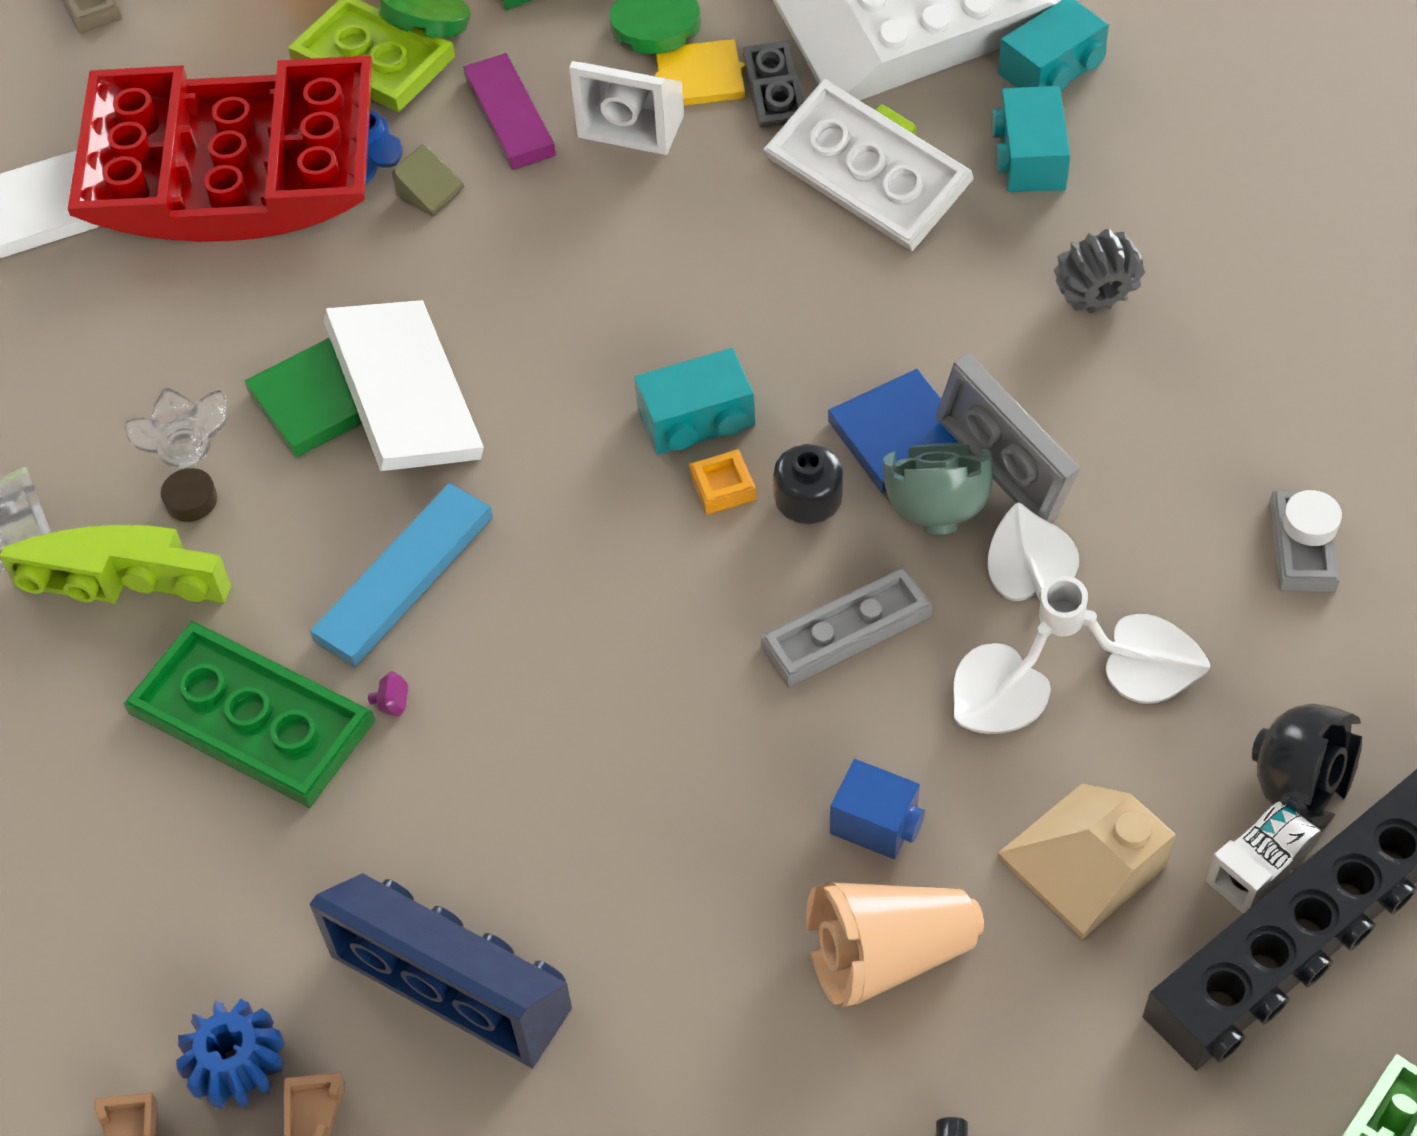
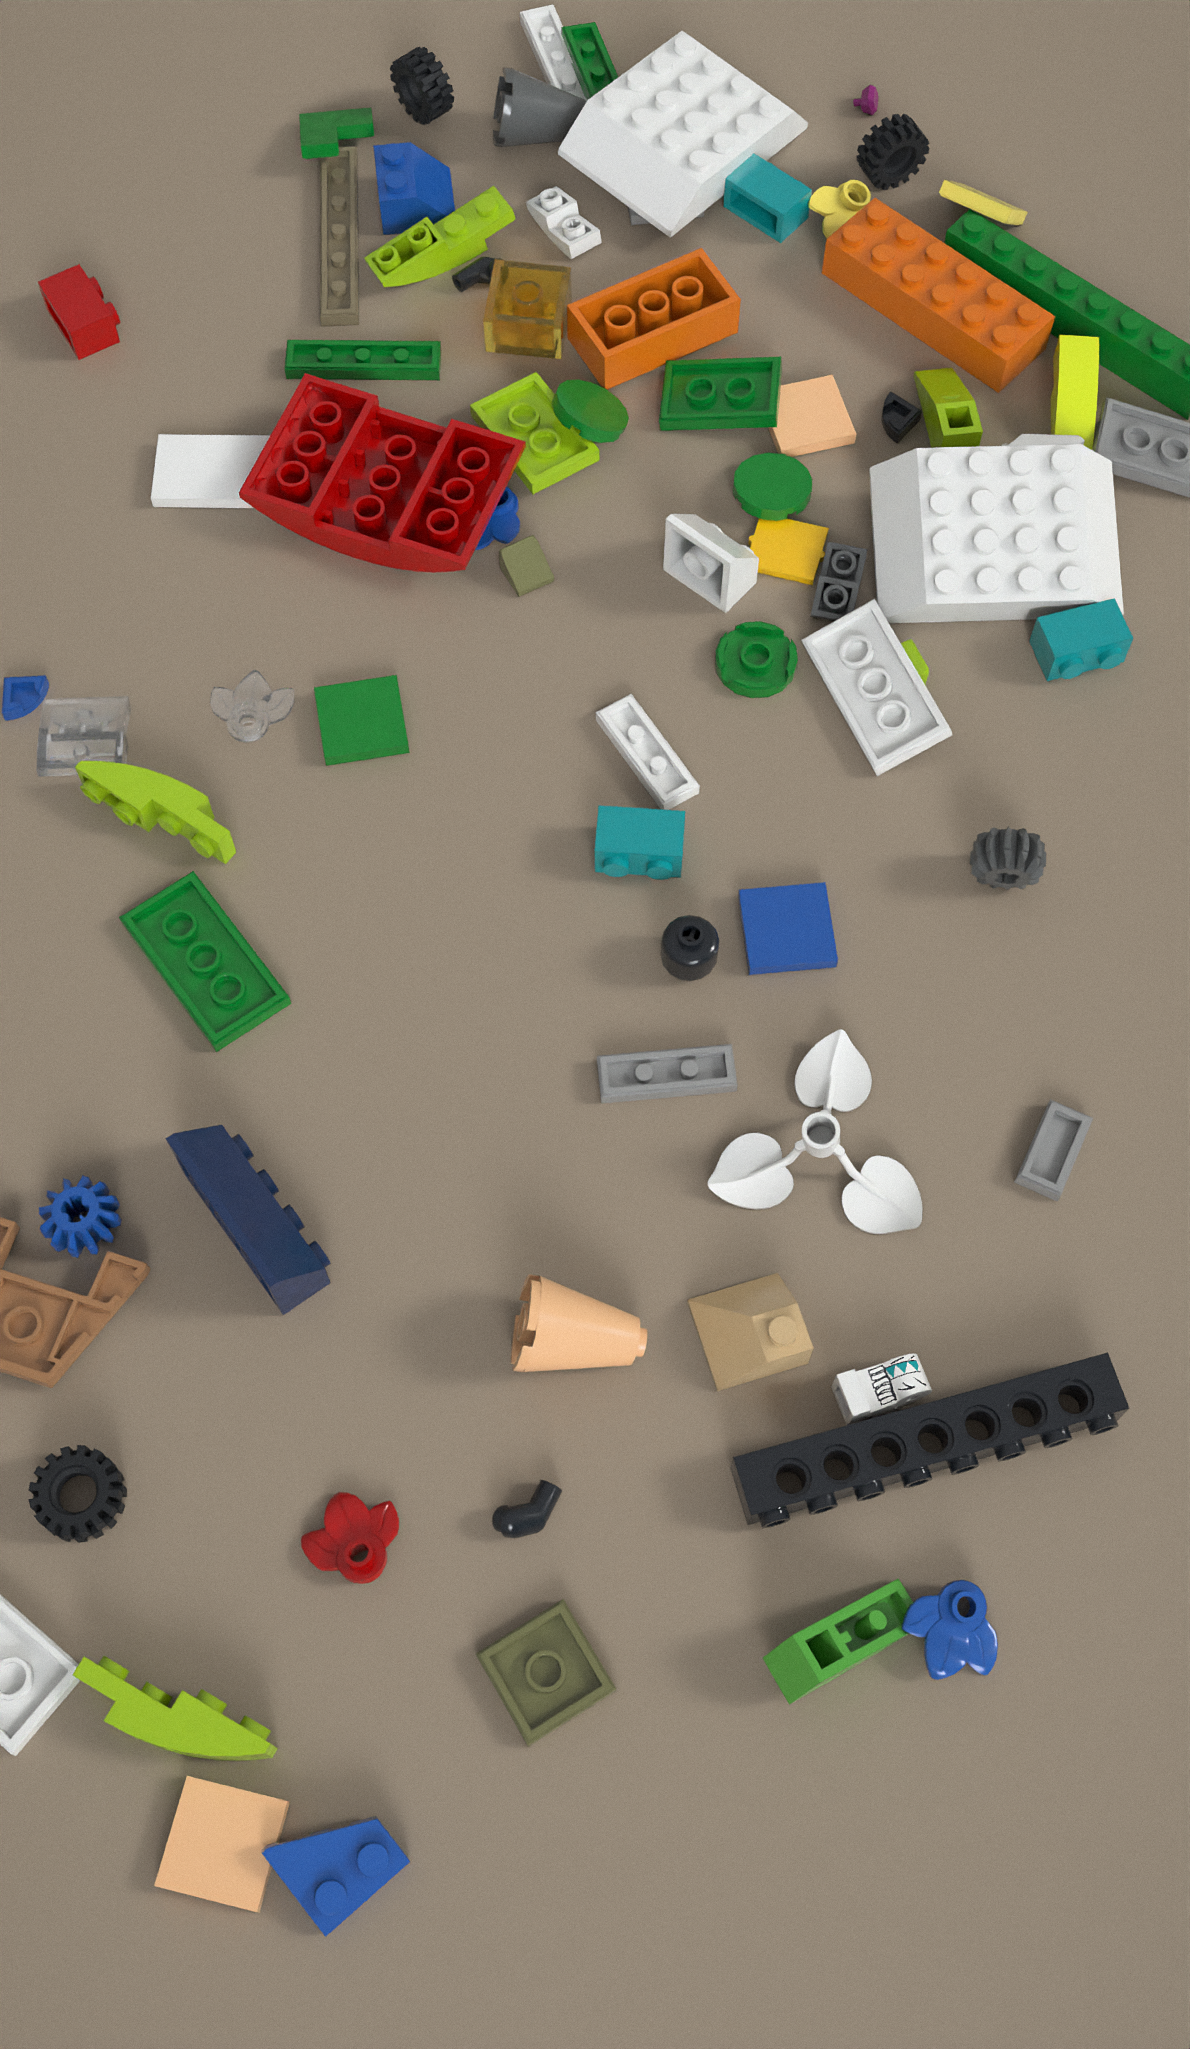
camera: 20 degrees right, 10 degrees up
dark brown tile [161,468,218,522] -> none
dark azure tile [310,483,493,667] -> none
white tile [323,300,484,471] -> none
magenta rock [368,671,408,717] -> none
magenta tile [463,53,556,170] -> none
light orange tile [689,449,757,515] -> none
blue brick [830,758,925,860] -> none
sand green cylinder [883,443,993,535] -> none
light grey tile [935,352,1080,523] -> none
teal brick [992,86,1071,192] -> none
black cylinder [1252,703,1362,827] -> none
white tile [1282,490,1342,546] -> none
none -> green tile [284,340,442,381]
none -> white tile [596,694,700,810]
none -> green tile [715,621,798,698]

